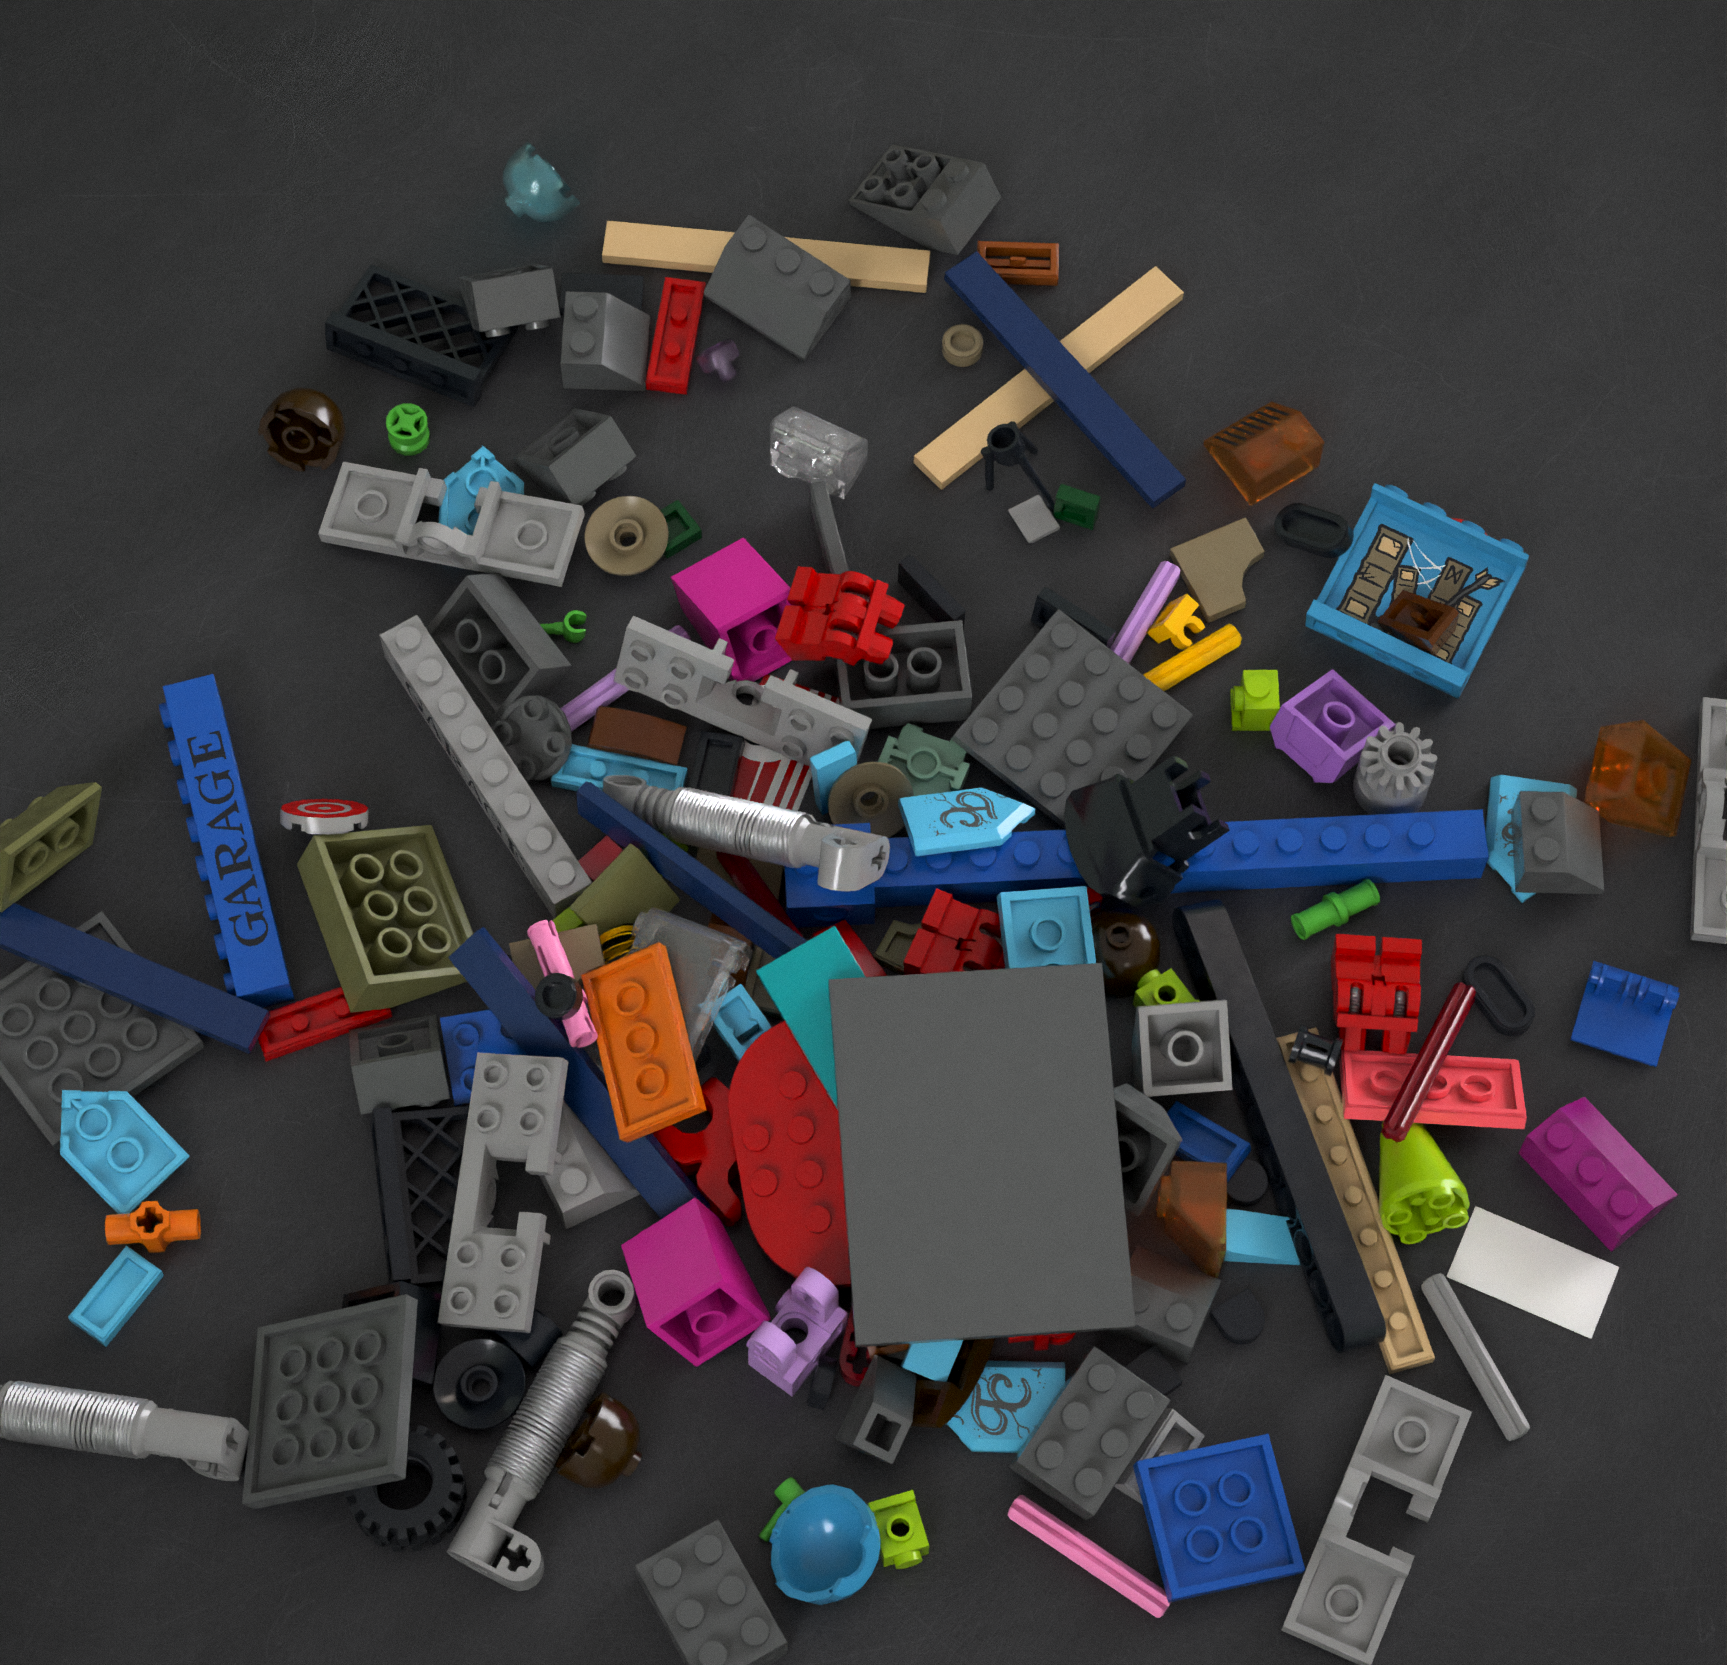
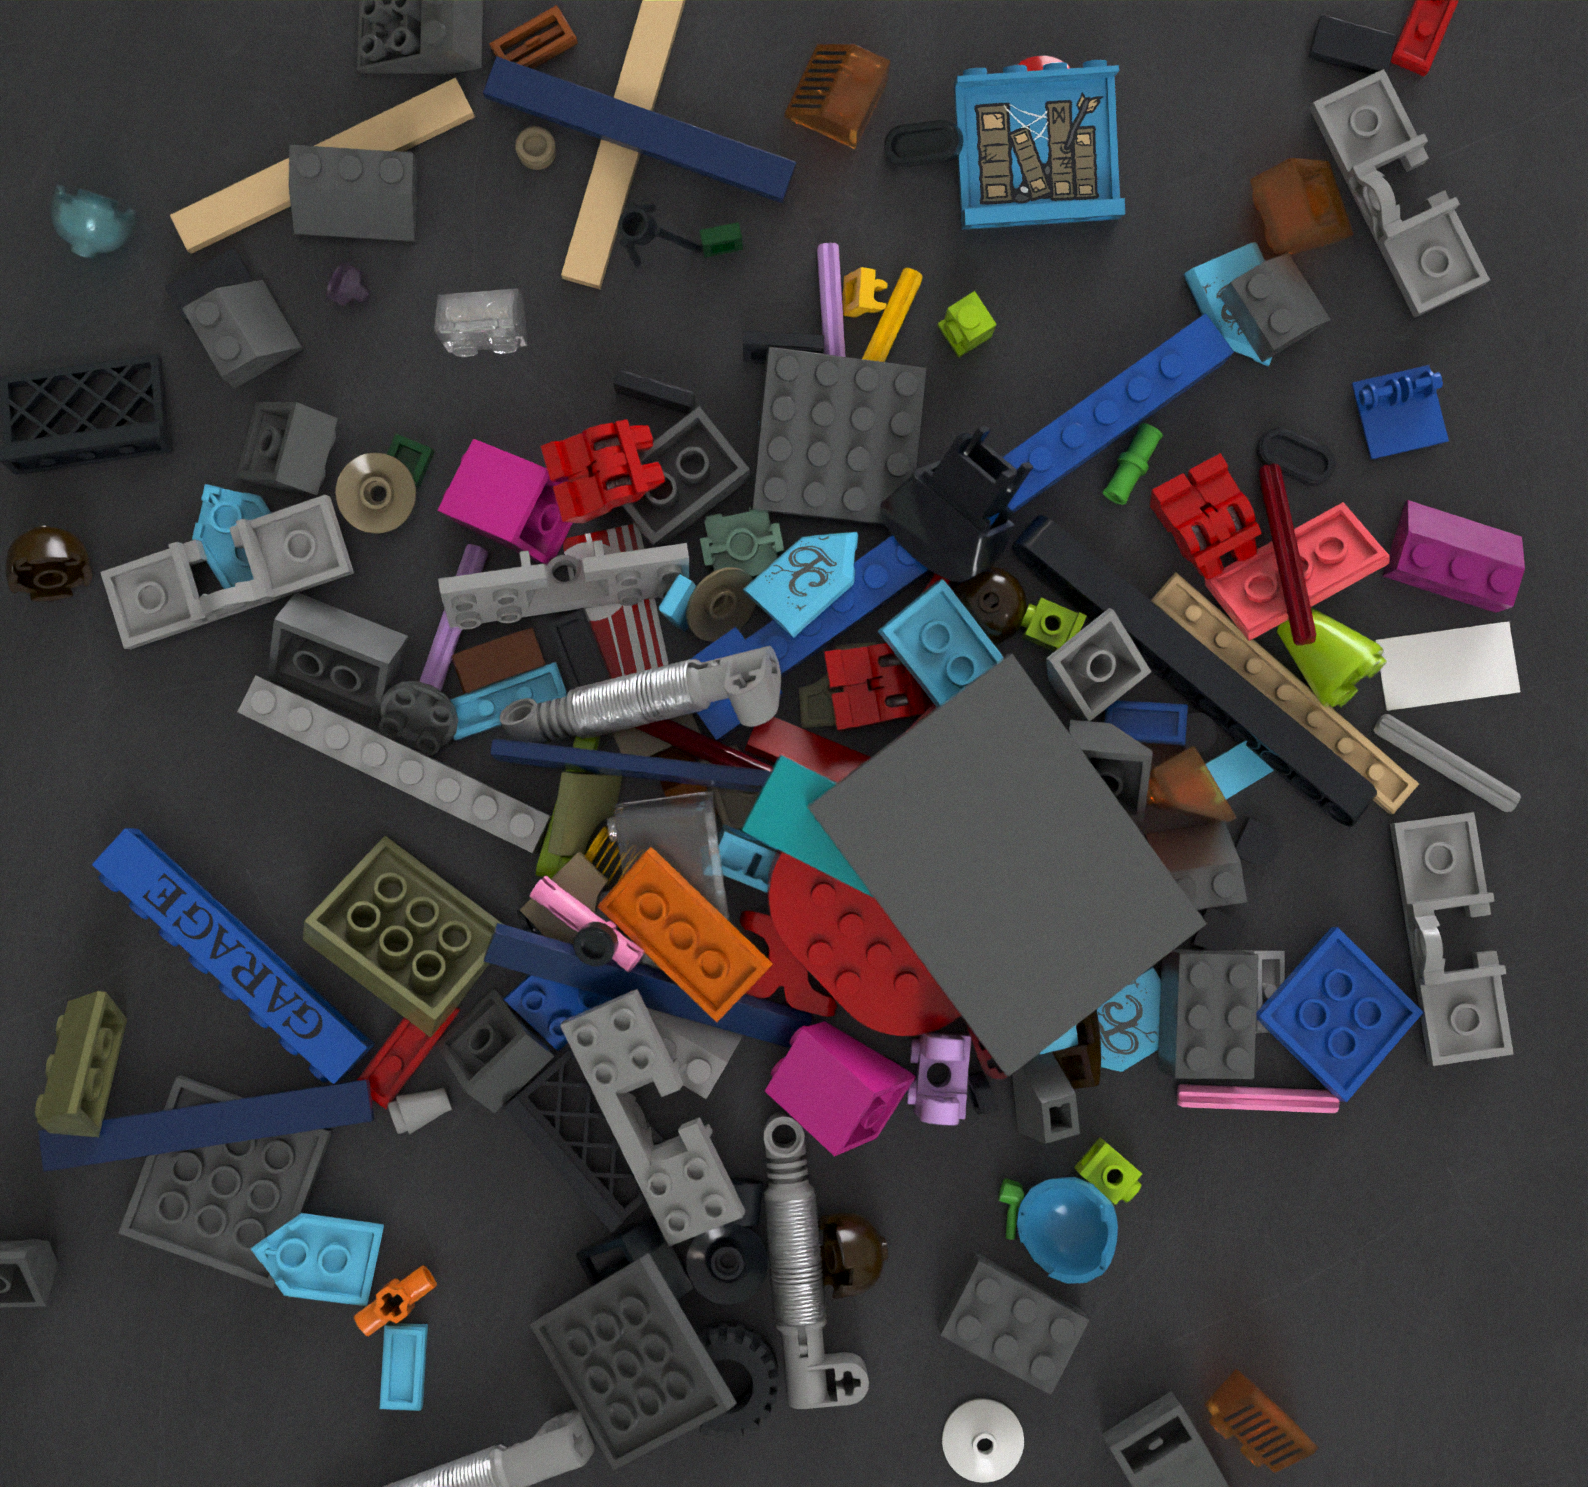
camera: 35 degrees left, 20 degrees up
light grey tile [280,799,368,835] -> none
bright green wheel [386,403,430,456] -> none
dark grey slope [458,263,561,337] -> none
bright green hand [540,610,587,643] -> none
coral piece [578,835,623,882] -> none
red tile [645,277,706,395] -> none
dark grey tile [809,480,848,574] -> none
light grey piece [1008,495,1060,544] -> none
dark tan tile [1170,517,1265,623] -> none
medium lavender slope [1270,669,1396,783] -> none
black bush [1288,1025,1344,1077] -> none
light grey gear [1353,722,1437,815] -> none
reddish brown slope [1377,590,1459,656] -> none
none -> light grey cone [388,1087,452,1135]

